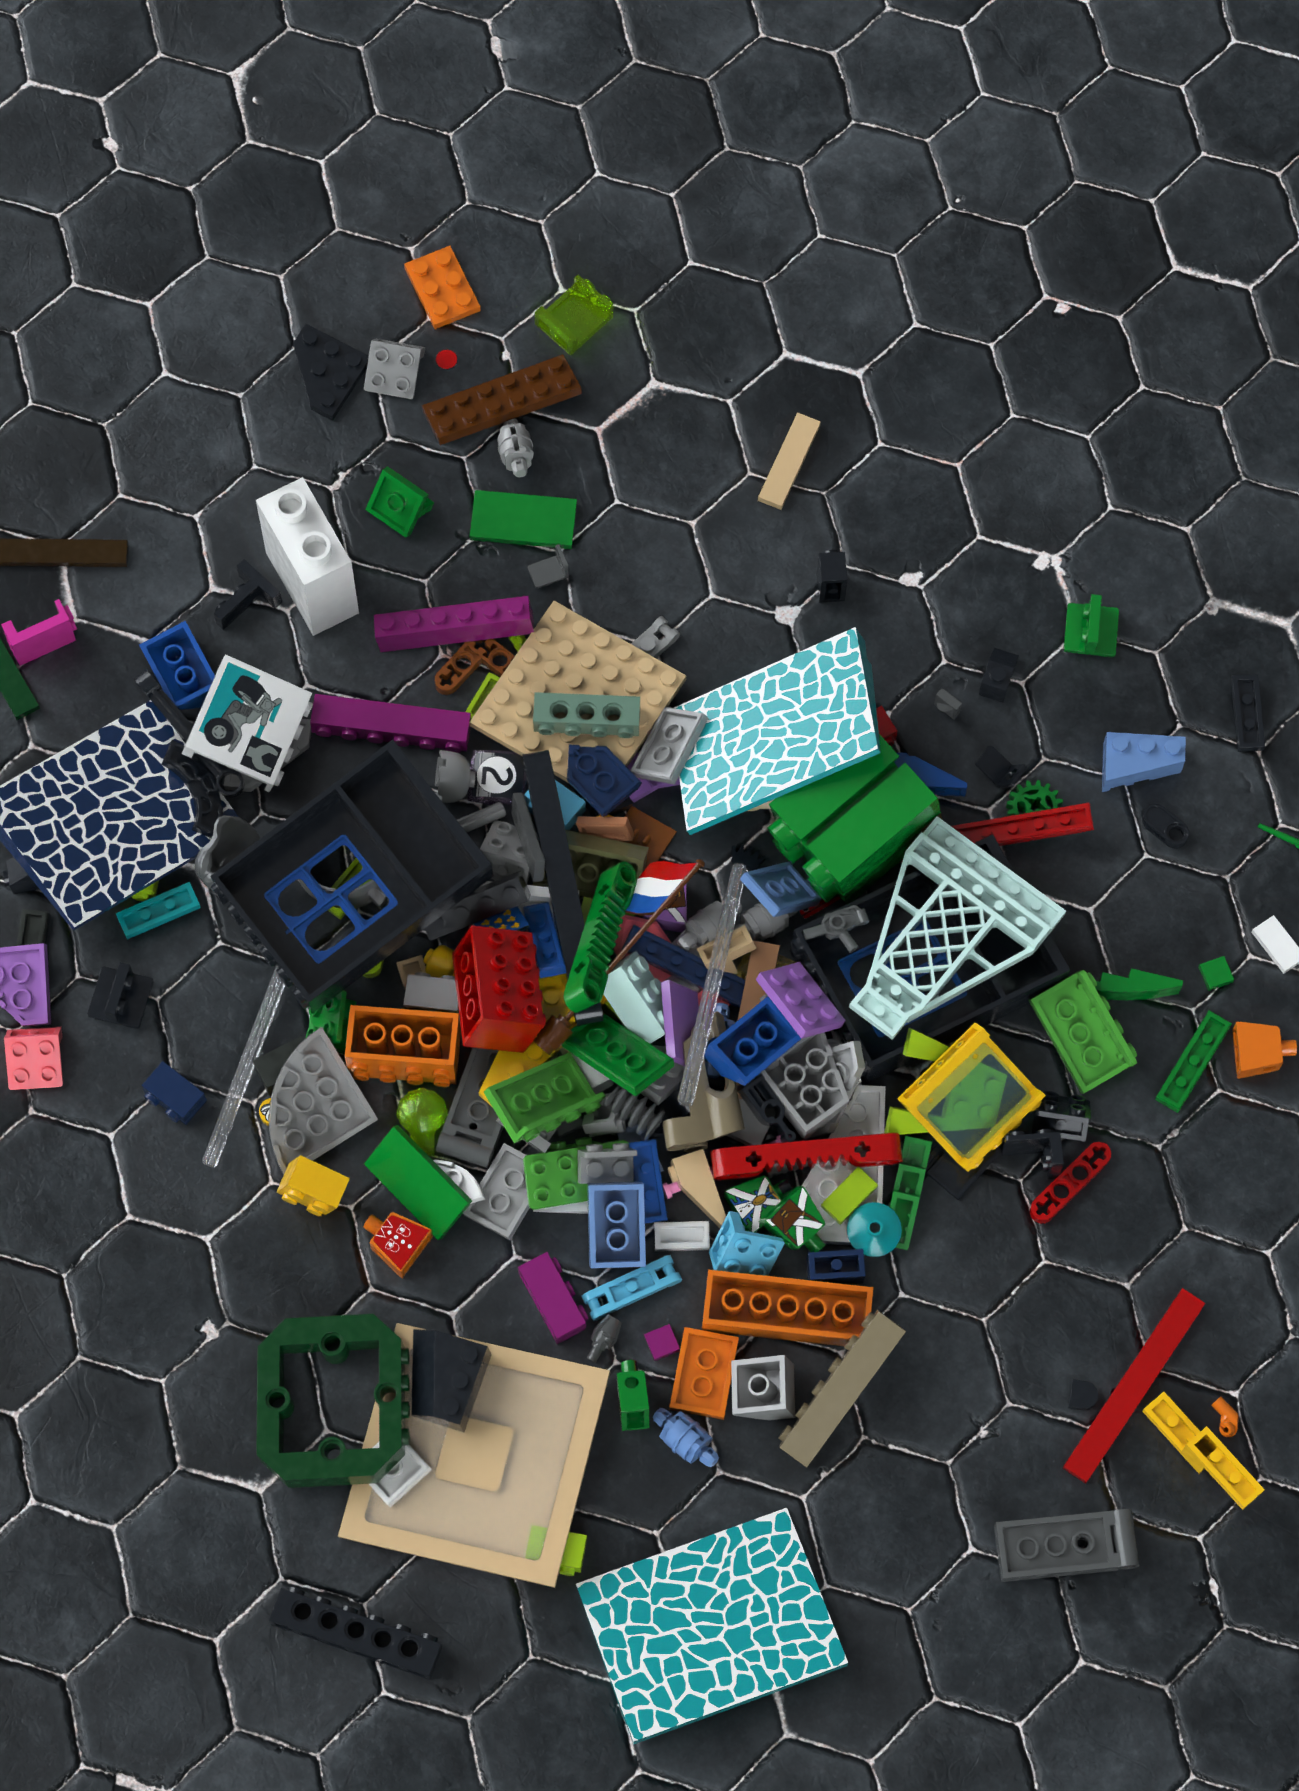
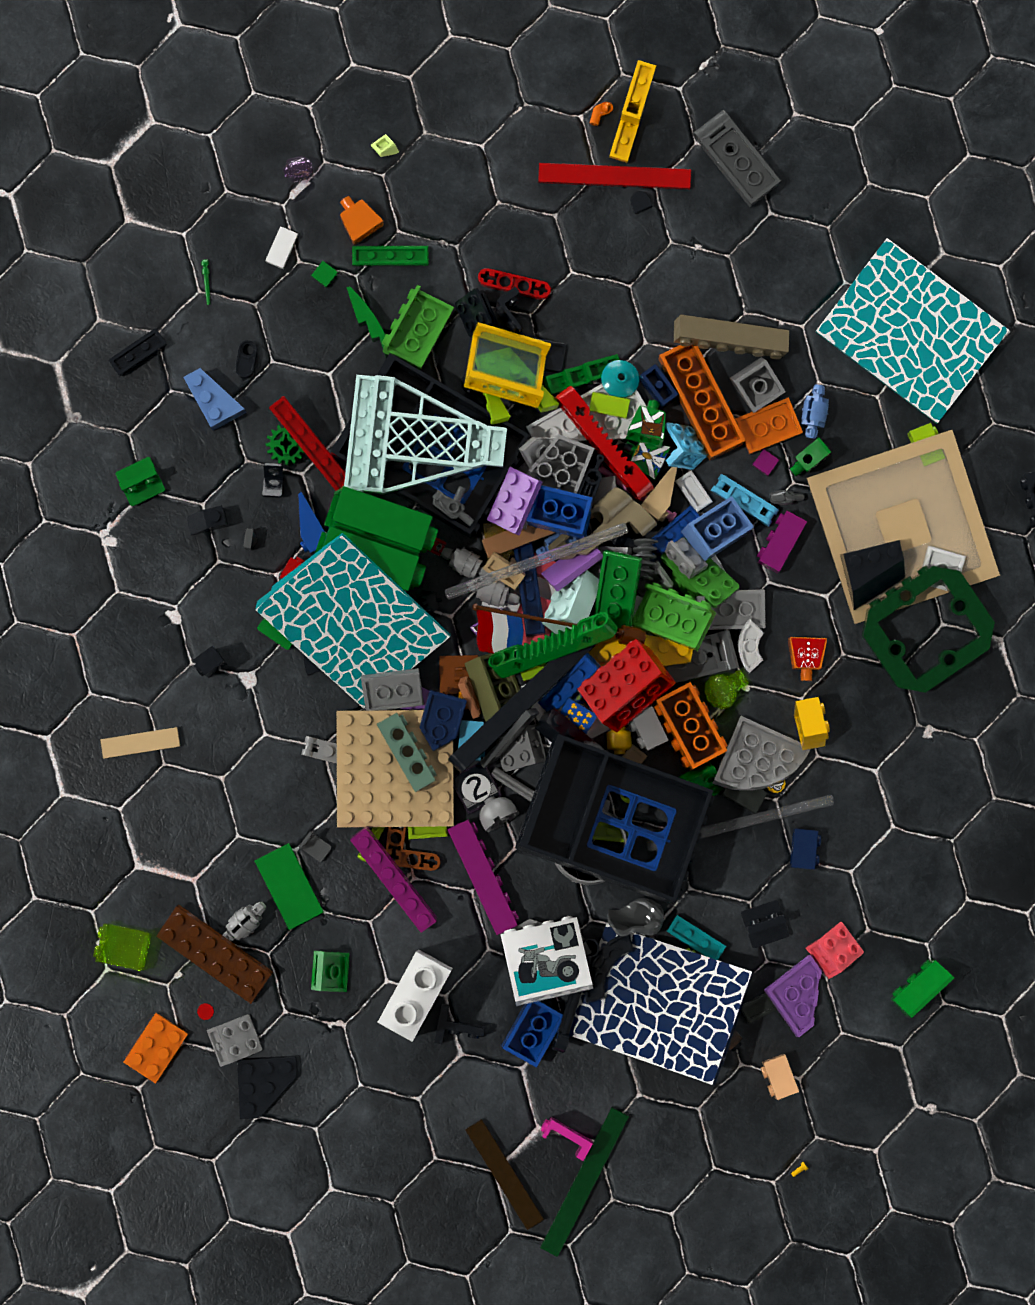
camera: 125 degrees left, 15 degrees up
green tile [364,1125,472,1240] -> none
medium blue tile [740,862,822,917] -> none

